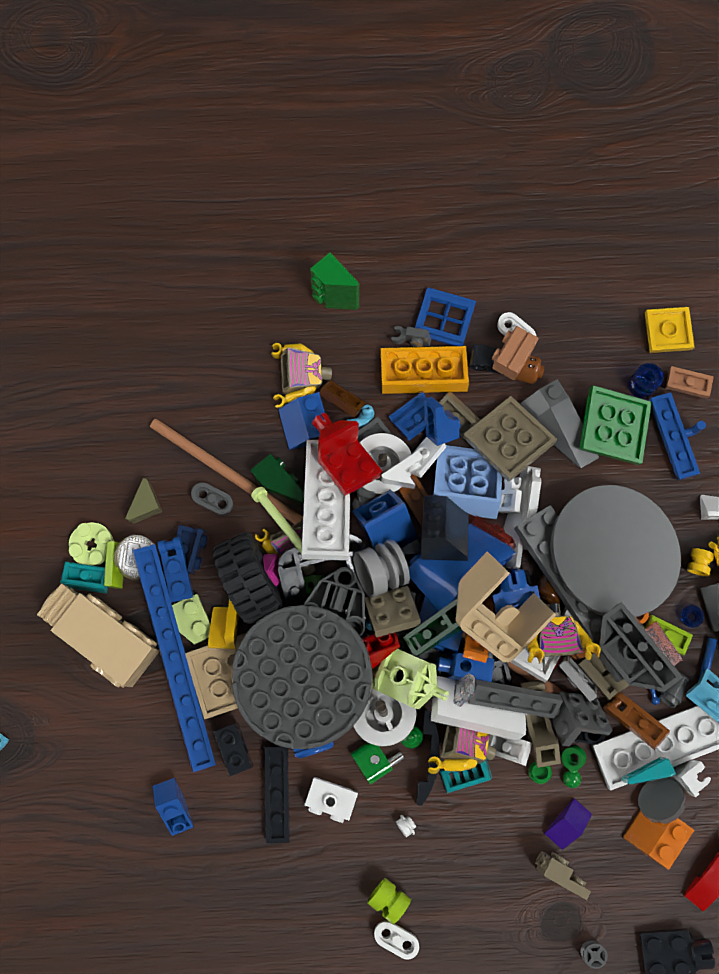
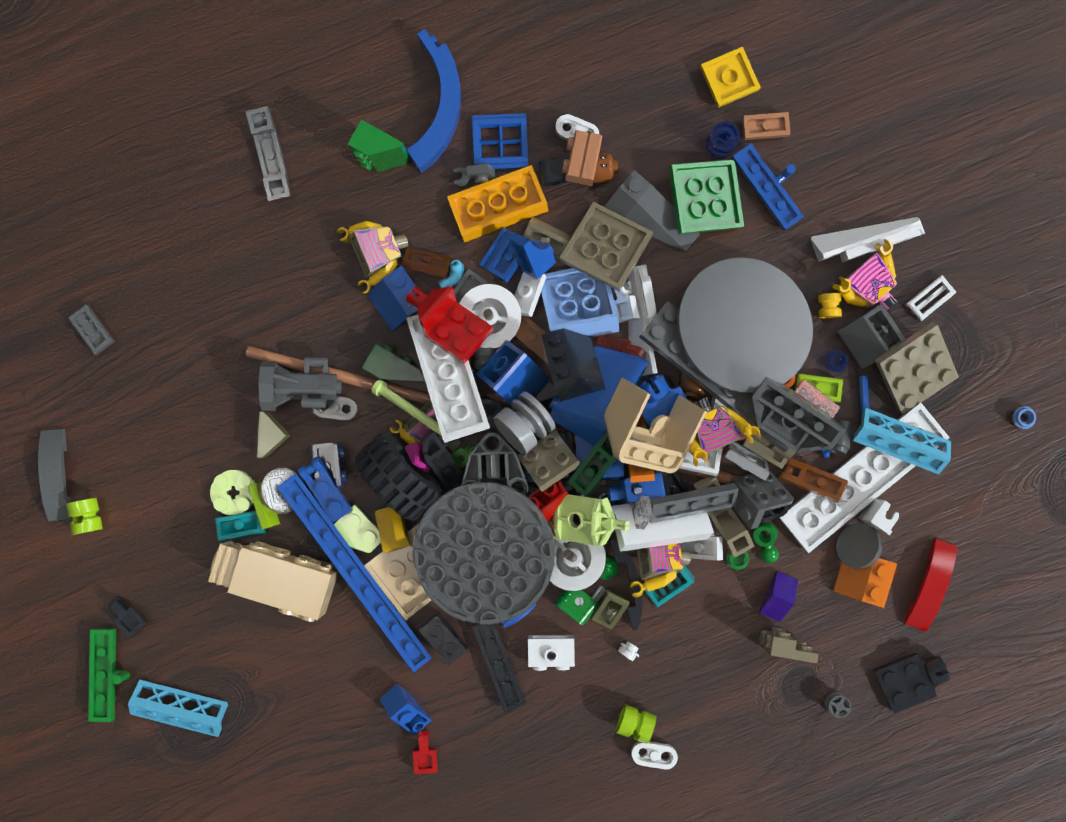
camera: 20 degrees left, 10 degrees up
white slope [381,450,423,489] -> none
teal slope [622,757,676,784] -> none
none -> dark grey plate [68,304,115,355]
none -> dark grey slope [245,106,291,201]
none -> dark grey piece [258,357,342,411]
none -> blue arch [407,29,461,173]
none -> red plate [413,730,438,774]
none -> olive slope [591,588,630,630]

